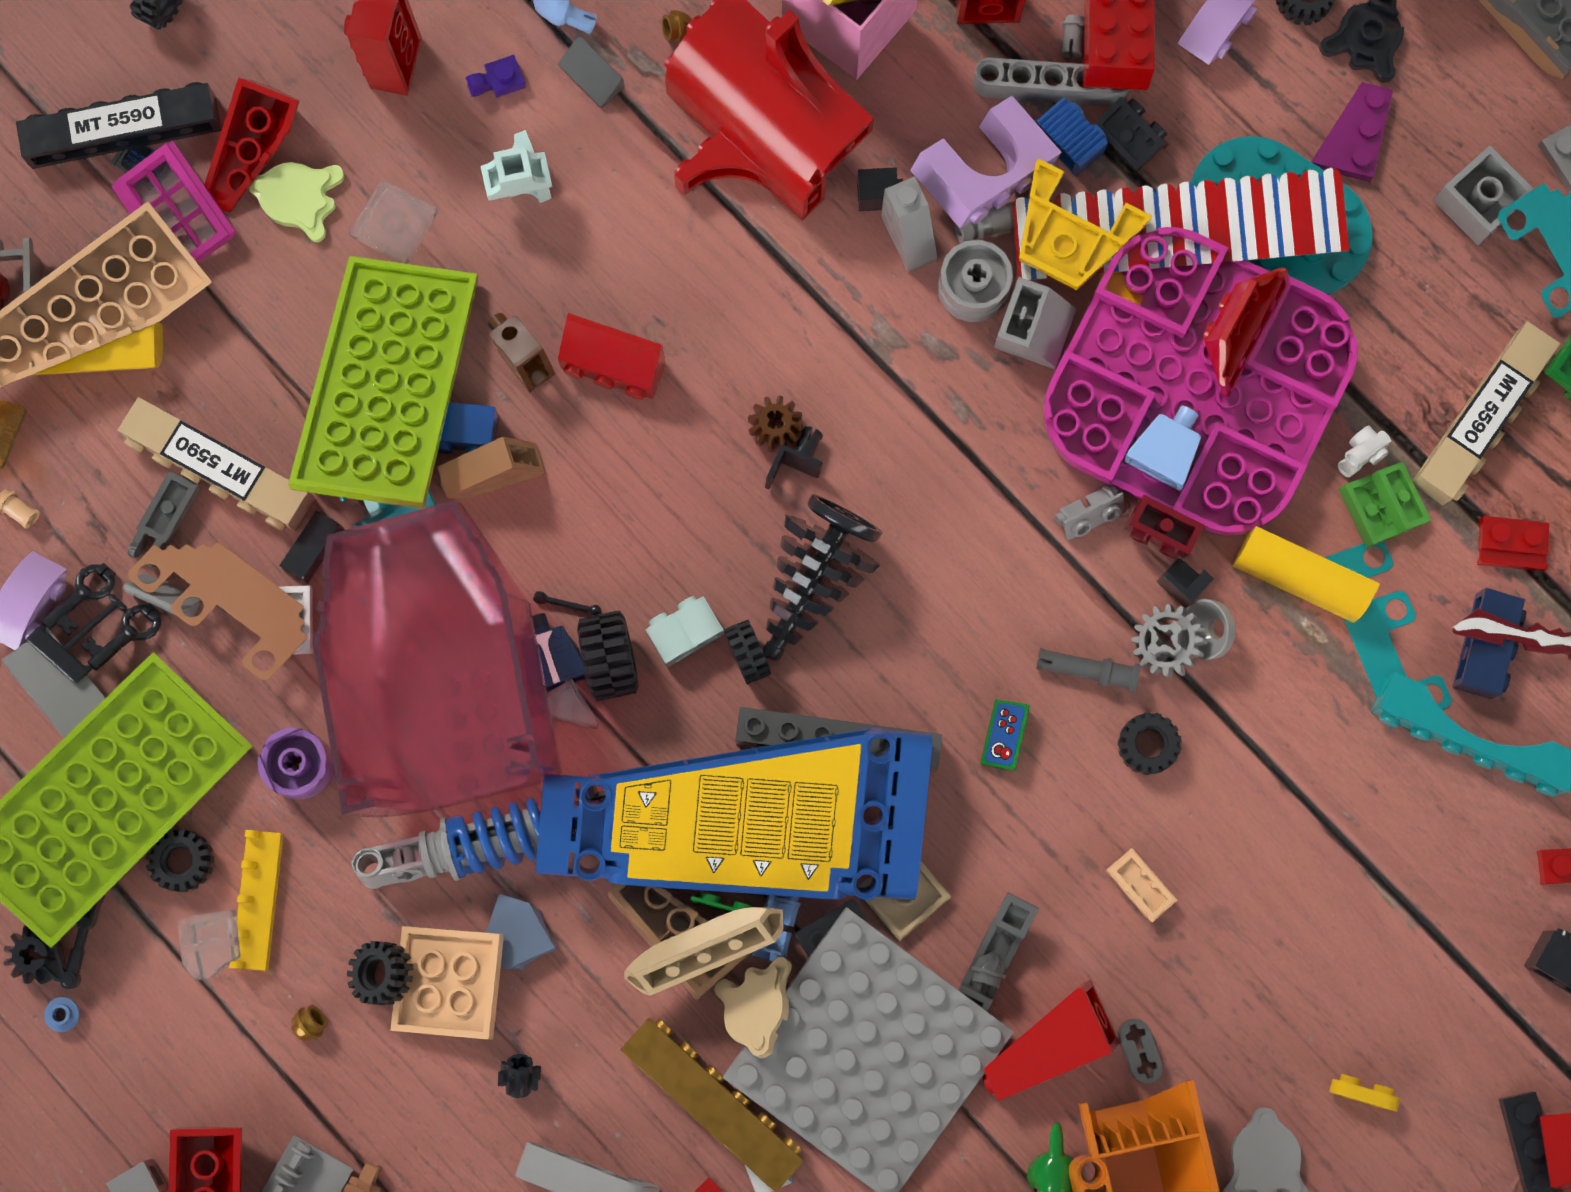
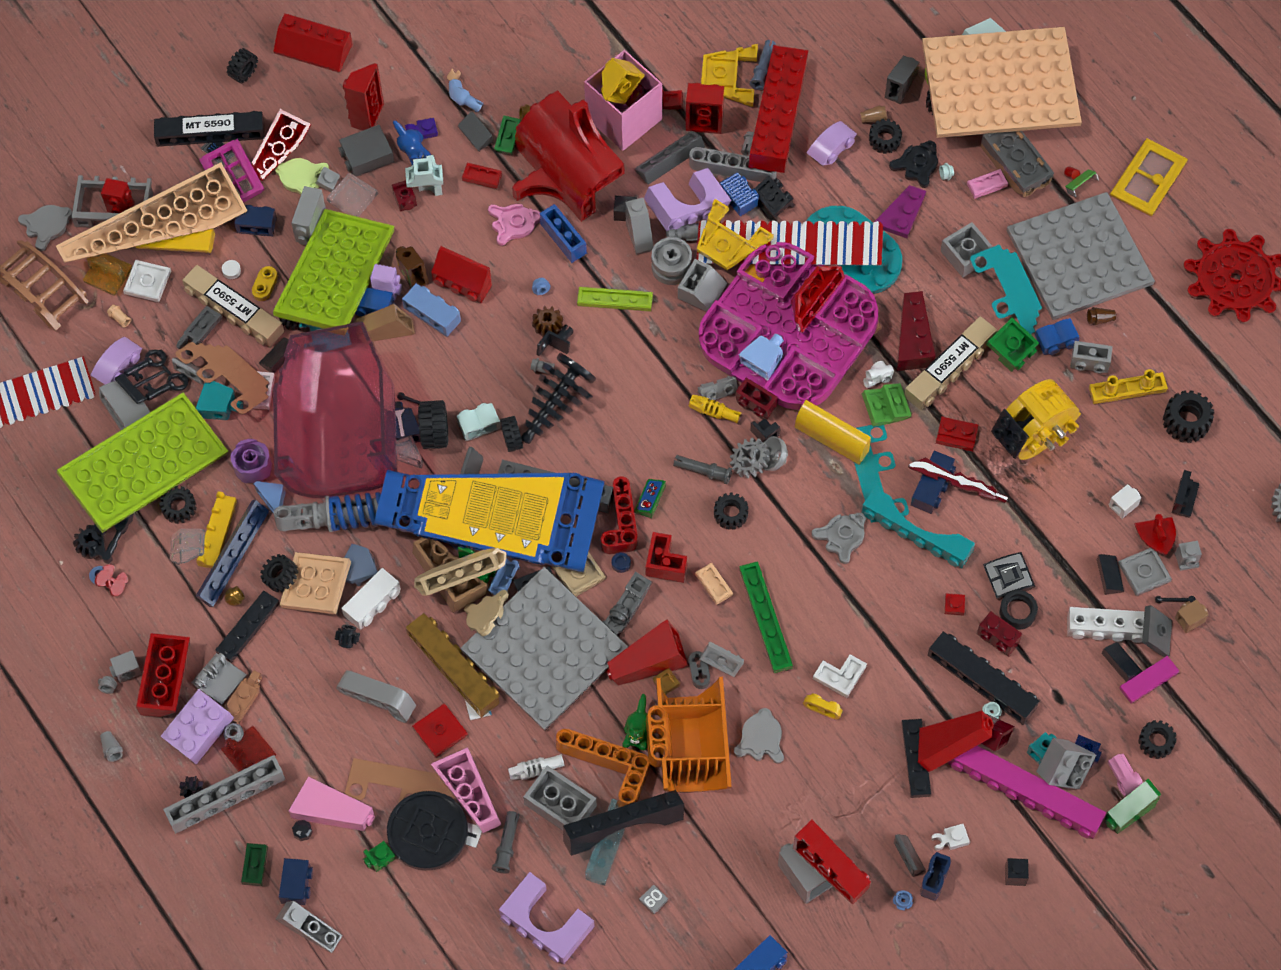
camera: 10 degrees right, 15 degrees down
none -> piece [94,564,128,597]
none -> white plate [123,260,171,302]
none -> teal torso [196,381,244,420]
none -> dark blue plate [196,500,269,607]
none -> black plate [215,590,280,663]
none -> white tile [222,260,241,279]
none -> dark blue brick [235,205,277,237]
none -> yellow plate [252,266,278,301]
none -> medium blue slope [254,481,286,514]
none -> light grey brick [291,186,326,245]
none -> light grey plate [315,166,340,192]
none -> dark grey brick [338,125,394,177]
none -> white brick [342,568,401,630]
none -> lavender brick [370,264,402,300]
none -> dark red brick [392,180,417,212]
none -> blue animal [393,120,431,165]
none -> medium blue brick [402,283,461,337]
none -> dark grey slope [460,447,484,474]
none -> red plate [462,162,502,189]
none -> bright pink tile [488,204,540,246]
none -> green plate [494,115,521,155]
none -> light grey pin [530,358,555,374]
none -> medium blue plate [532,278,550,295]
none -> blue brick [540,204,587,263]
none -> lime tile [577,287,653,311]
none -> red beam [601,476,638,554]
none -> dark blue tile [611,552,631,573]
none -> dark grey slope [635,131,705,184]
none -> red brick [645,532,687,583]
none -> pearl gold plate [652,668,680,695]
none -> yellow hinge [689,395,741,424]
none -> light grey plate [699,642,744,677]
none -> green plate [739,561,793,673]
none -> light grey tile [812,513,866,564]
none -> white plate [813,655,867,698]
none -> dark red wedge [897,291,936,371]
none -> light aqua plate [939,163,954,181]
none -> bright pink plate [967,169,1008,199]

